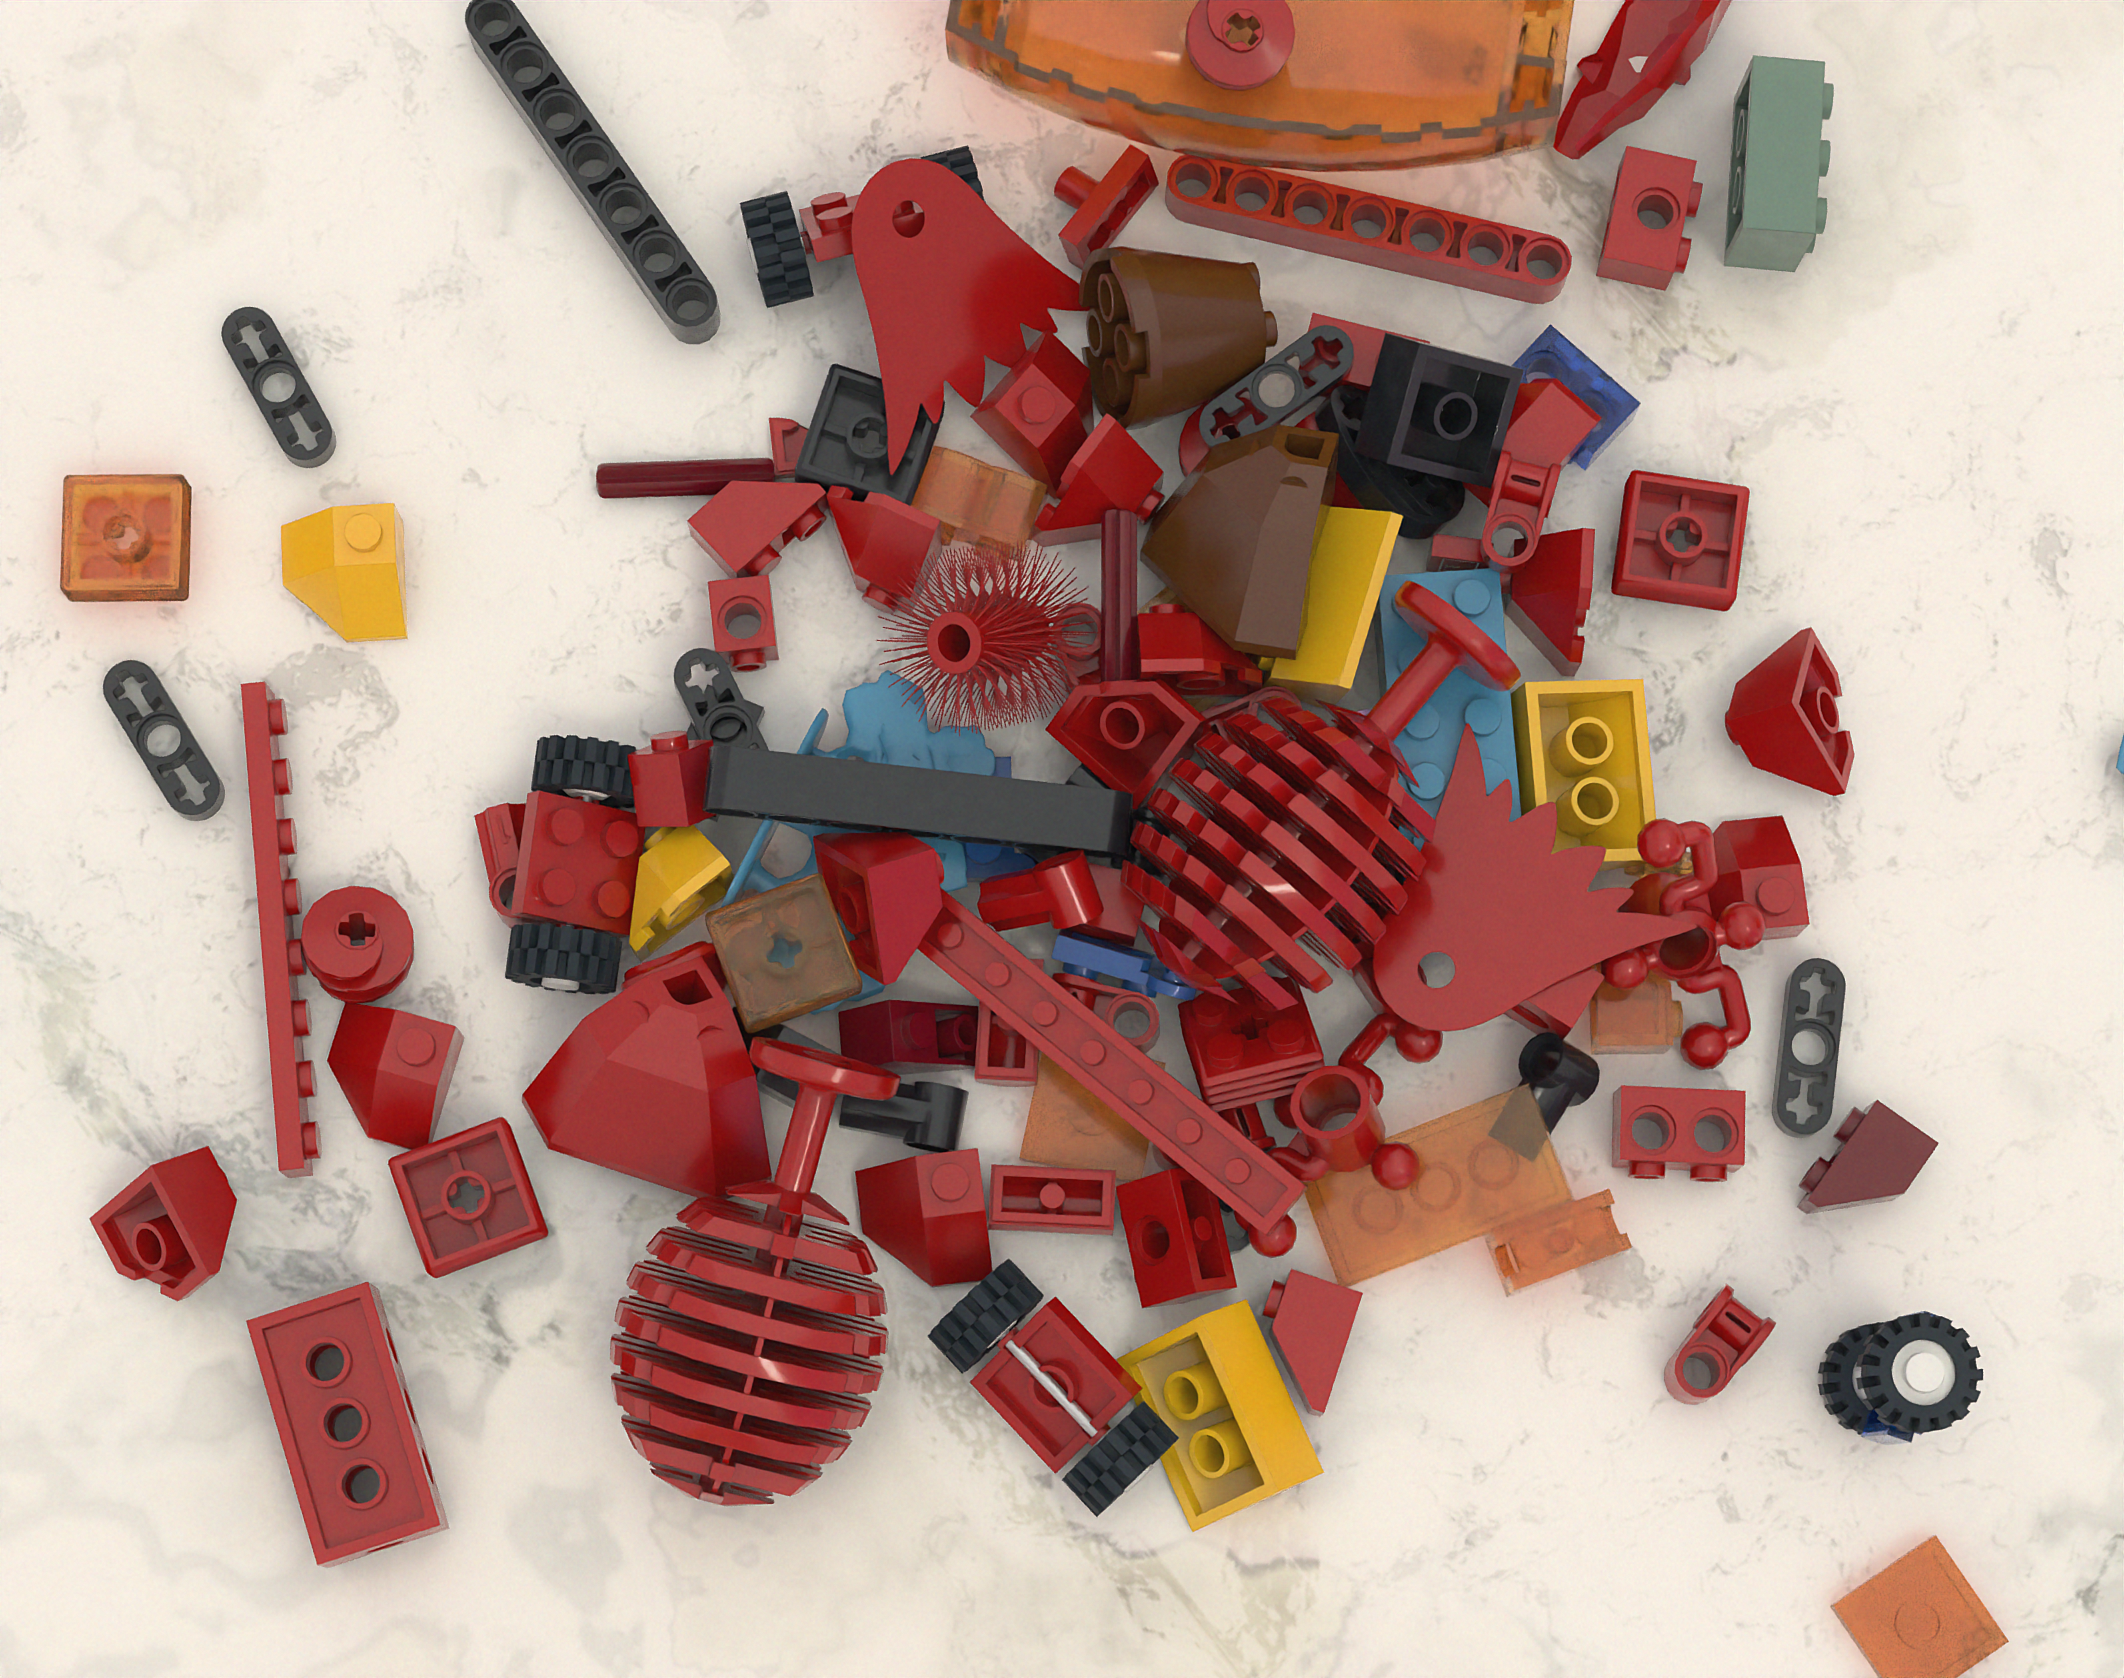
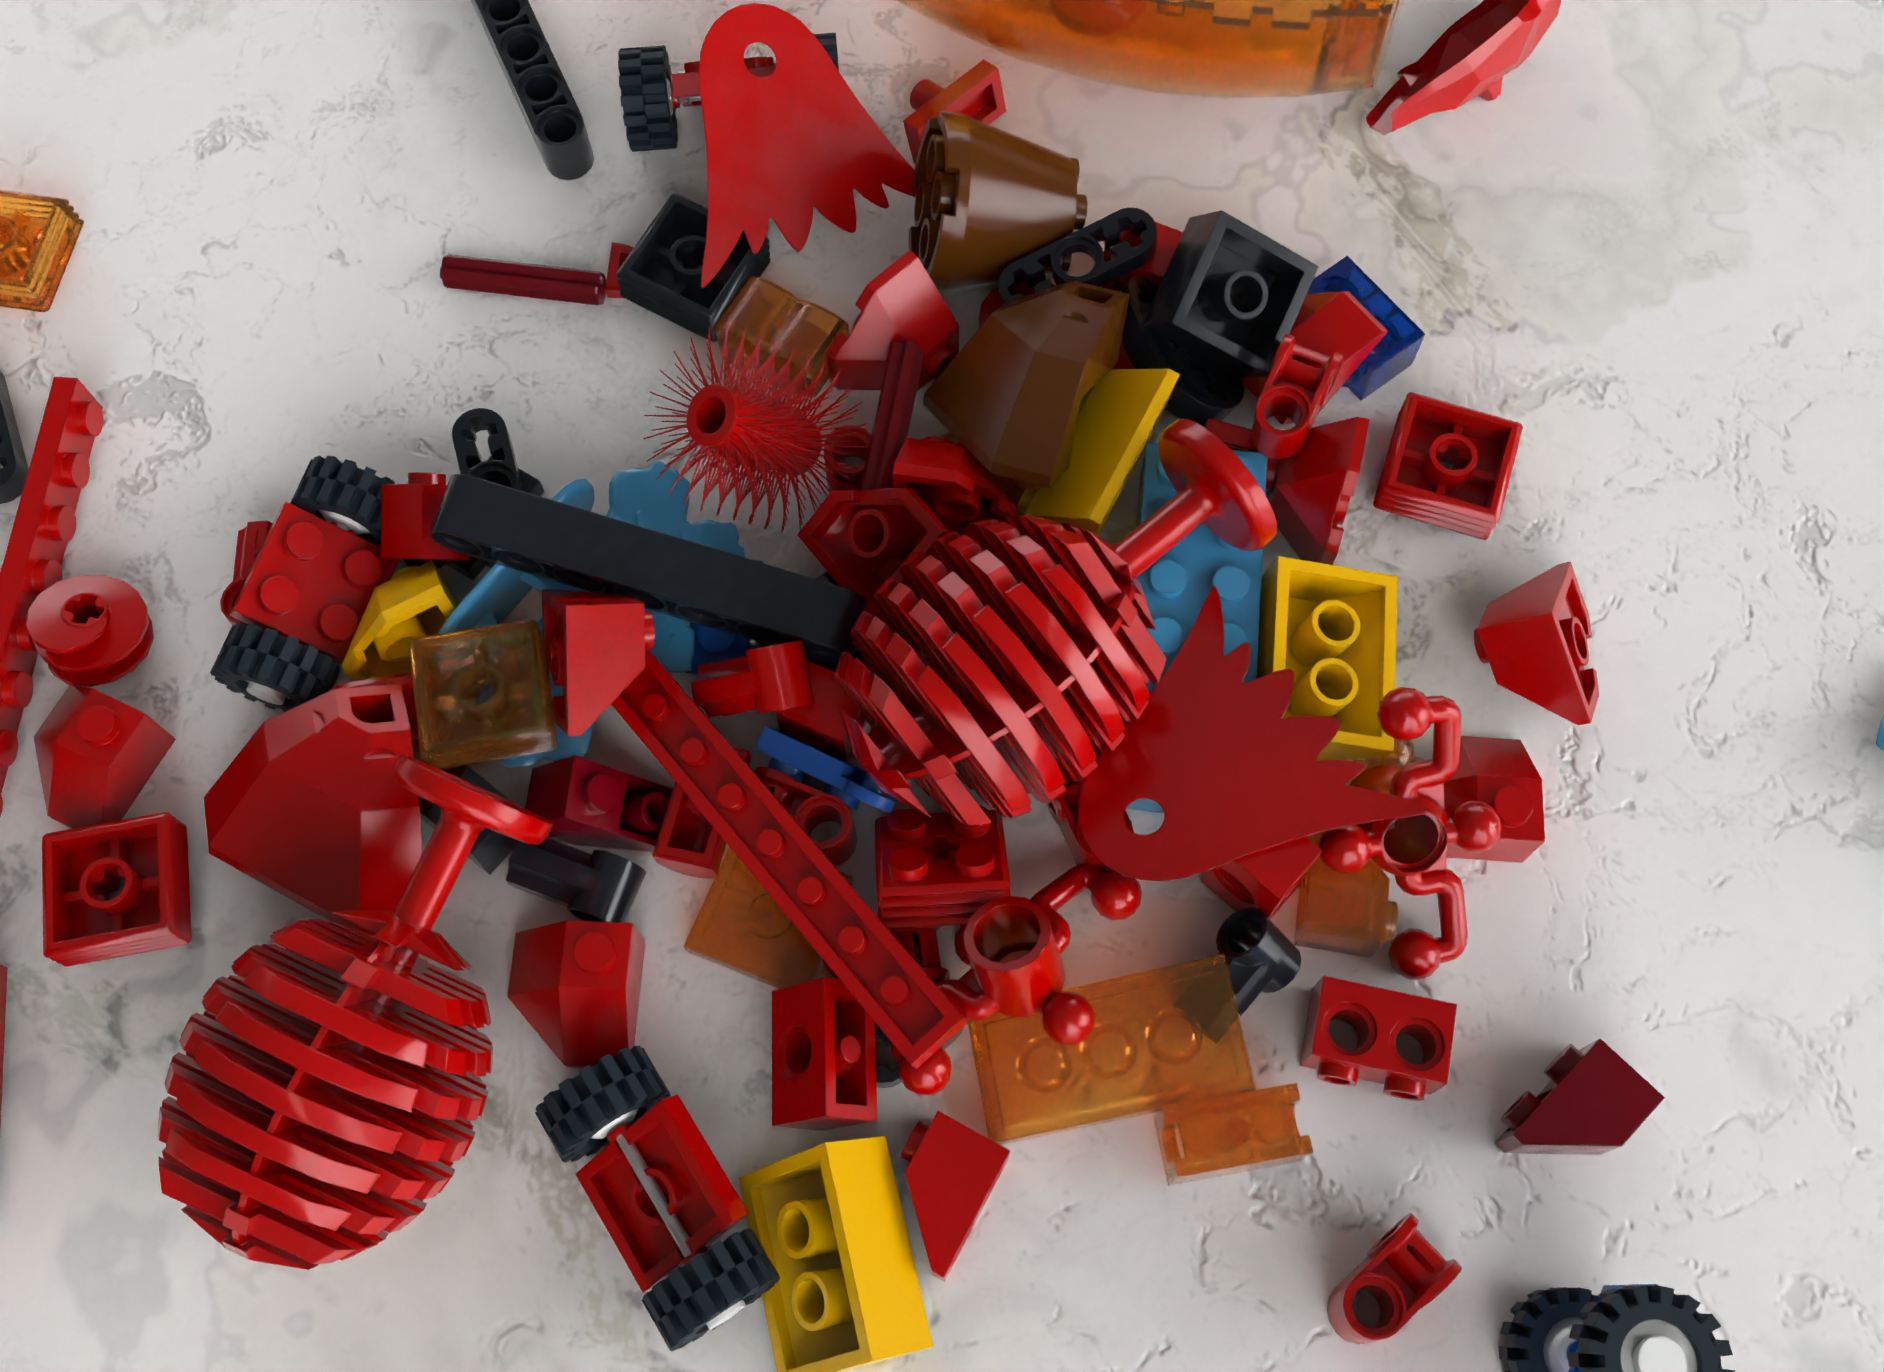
camera: 15 degrees right, 10 degrees down
black beam [221,307,336,468] -> none
yellow slope [281,503,408,643] -> none
red slope [687,481,828,579] -> none
red brick [708,575,779,672] -> none
red slope [826,485,942,614] -> none
red slope [970,329,1094,500] -> none
red brick [988,1164,1116,1236] -> none
red beam [1165,153,1572,304] -> none
red brick [1596,146,1703,291] -> none
sand green brick [1724,55,1834,272] -> none
black beam [1772,958,1846,1138] -> none

